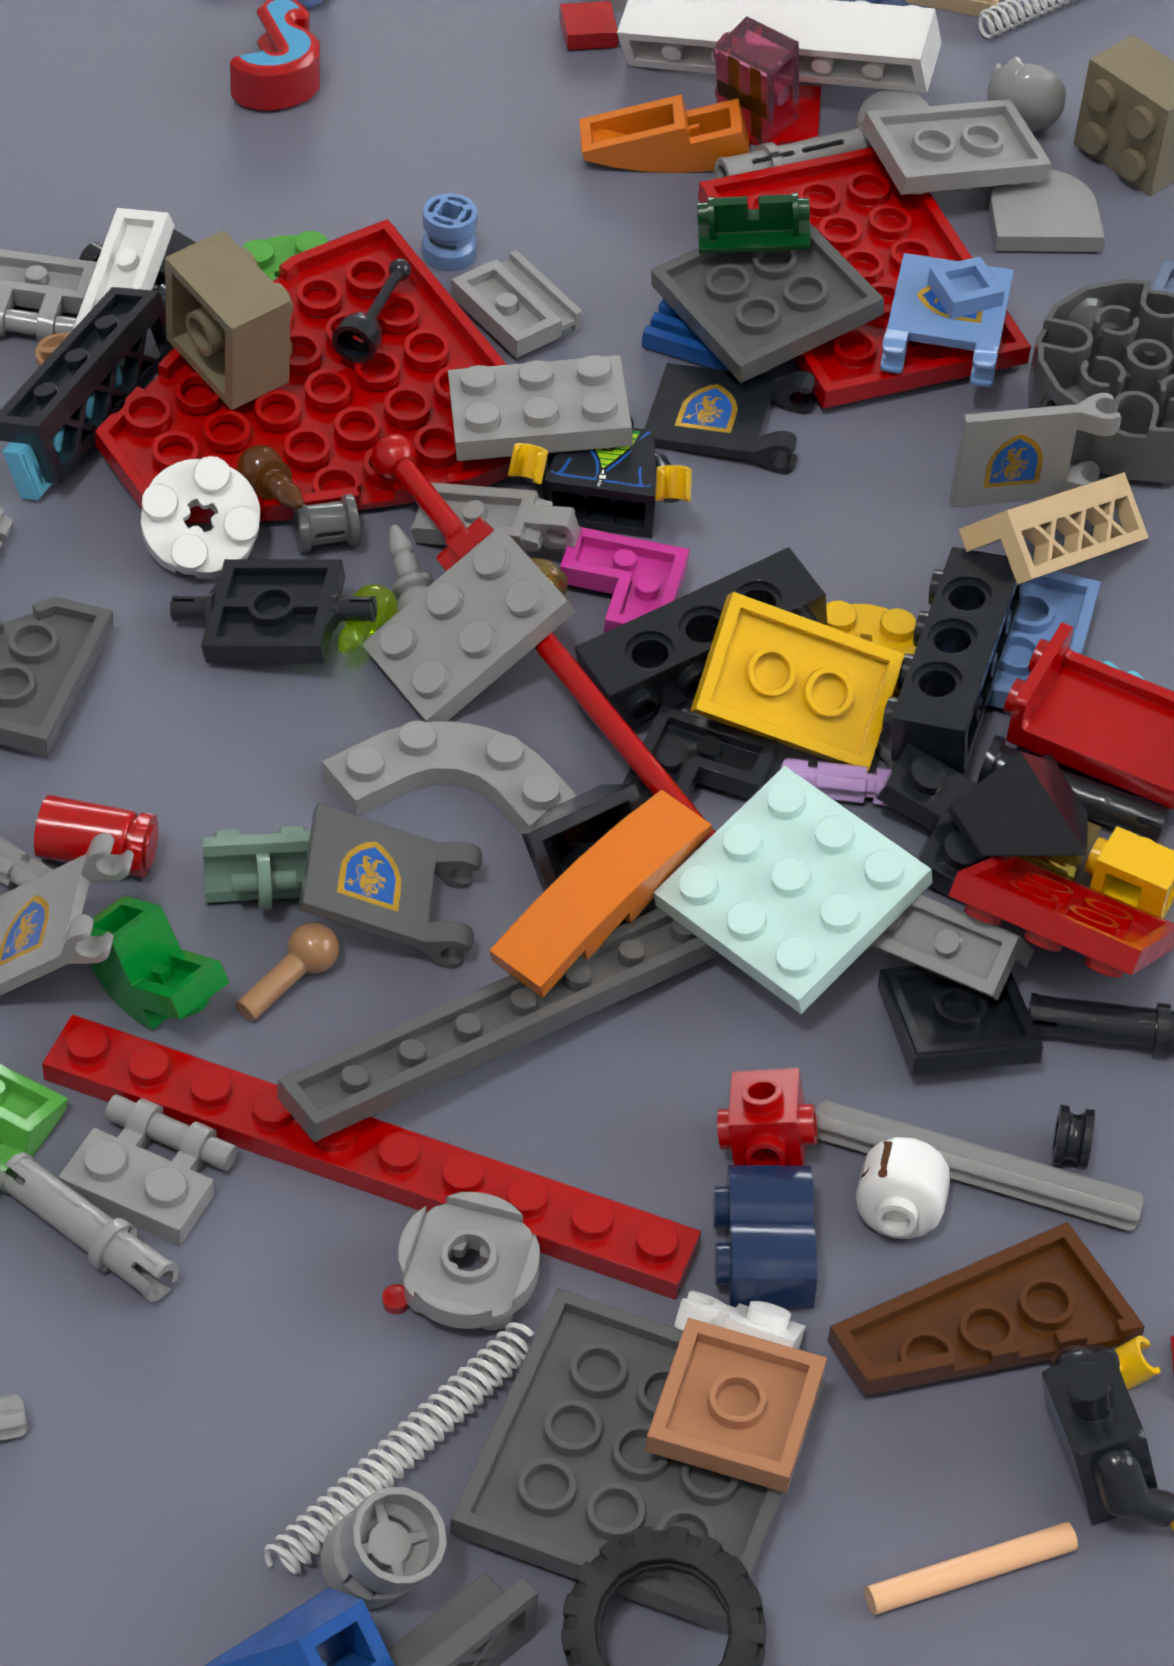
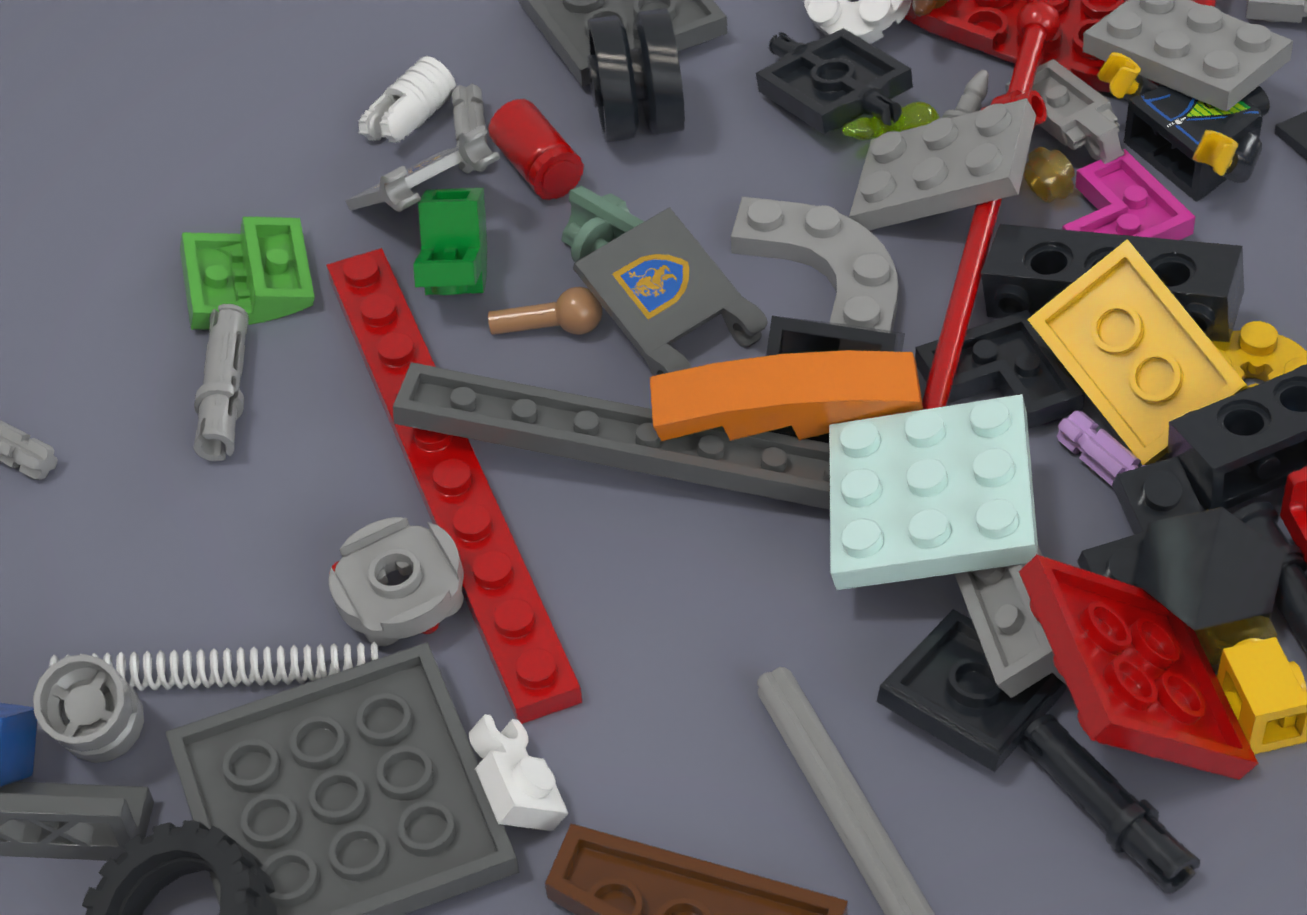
camera: 55 degrees right, 0 degrees up
light grey plate [58,1094,238,1246] -> none
dark grey bush [292,494,361,554] -> none
nougat plate [645,1318,827,1493] -> none
dark blue brick [713,1165,817,1308] -> none
red brick [717,1068,817,1166] -> none
white head [856,1137,950,1239] -> none
black bush [1051,1104,1095,1170] -> none
none -> black wheel [587,8,685,142]

